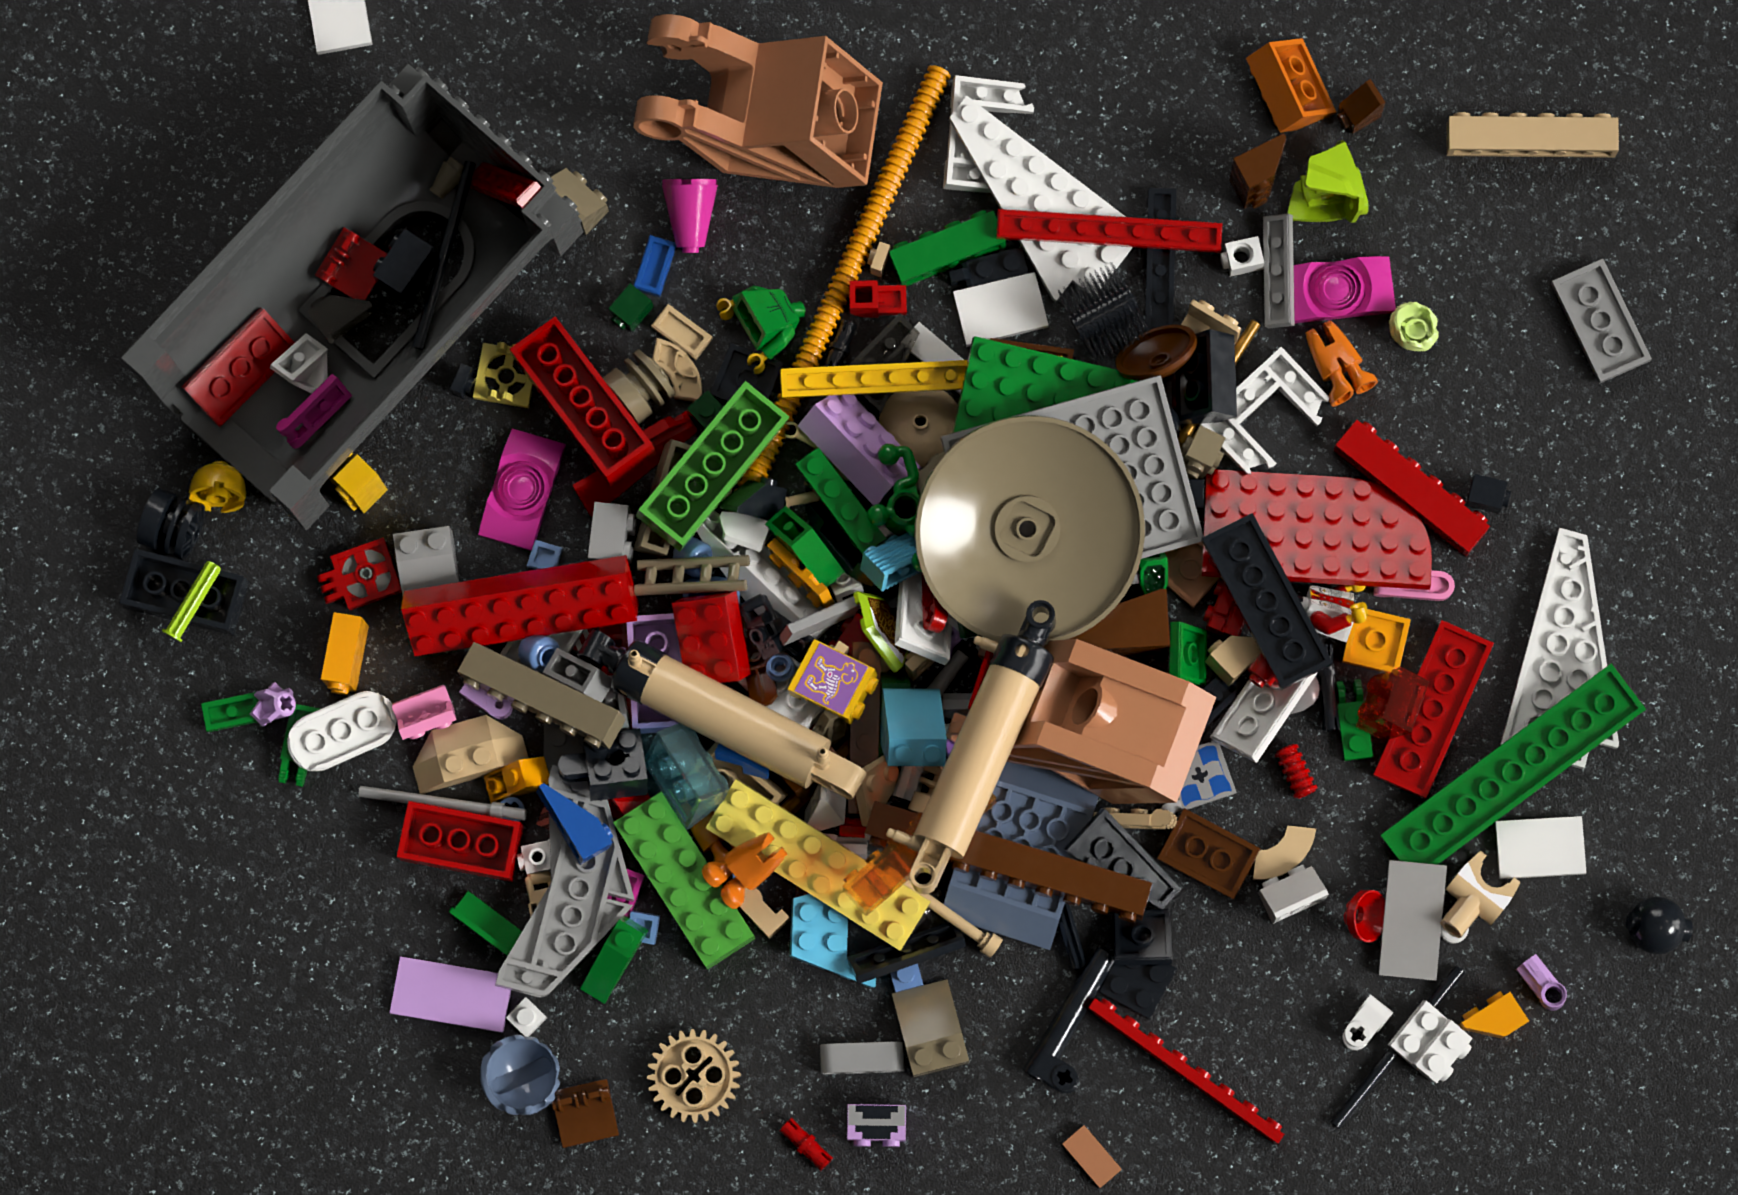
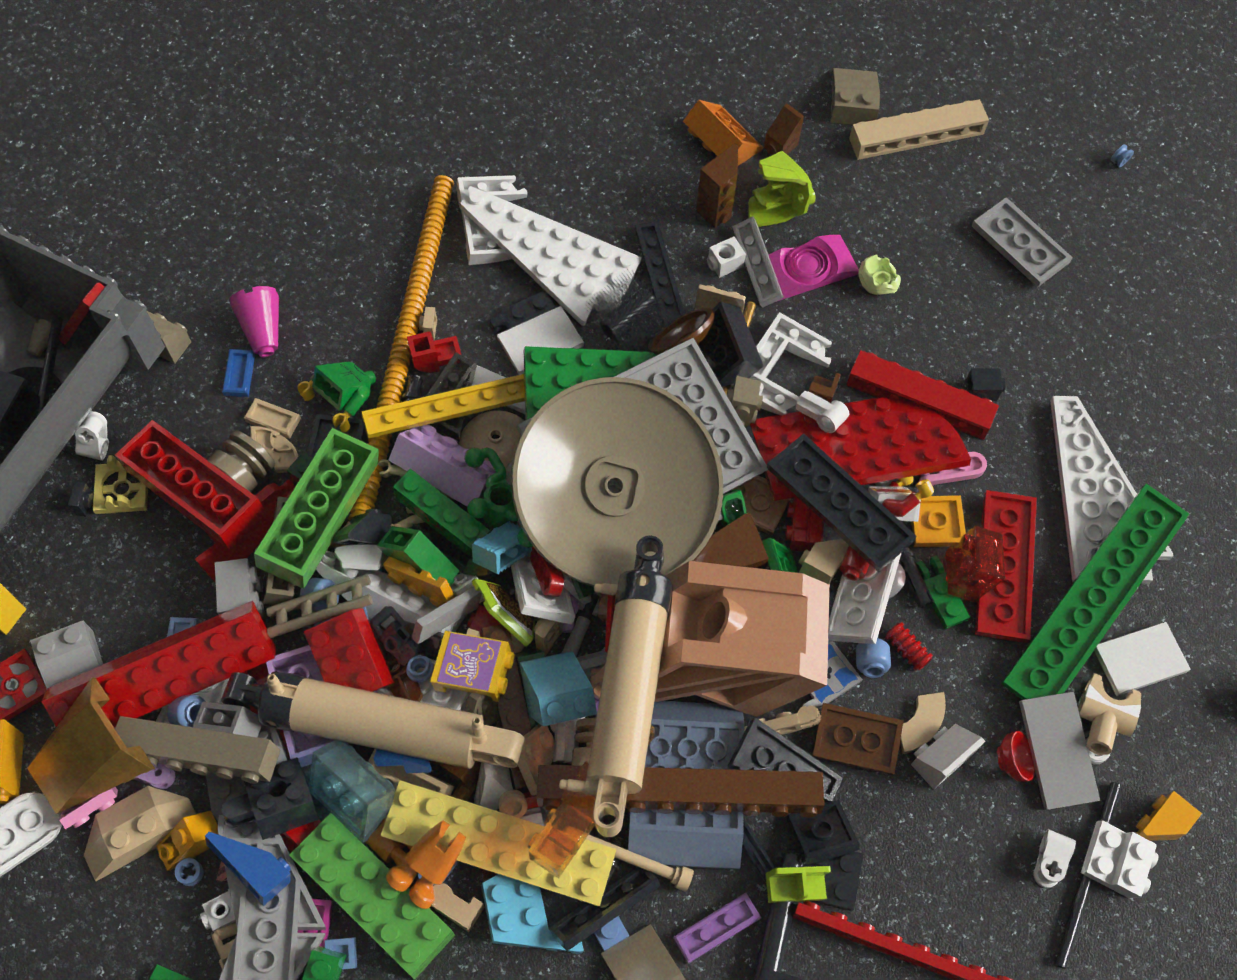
camera: 25 degrees left, 15 degrees down
light grey bar [358,786,527,820] -> none
red brick [397,801,524,882] -> none
dark pink slope [478,429,566,551] -> none
dark green brick [608,283,654,332] -> none
nougat piece [634,14,883,188] -> none
green brick [889,210,1006,287] -> none
red tile [996,209,1223,253] -> none
orange piece [1305,320,1378,407] -> none
lavender piece [1516,954,1567,1011] -> none
none -> pearl gold wedge [27,677,155,814]
none -> white piece [75,411,109,460]
none -> tan tile [498,790,527,818]
none -> medium lavender tile [673,893,761,964]
none -> lime panel [766,866,831,903]
none -> white piece [796,391,849,433]
none -> reddish brown panel [809,373,841,403]
none -> dark tan slope [830,68,880,125]
none -> medium blue head [856,638,891,678]

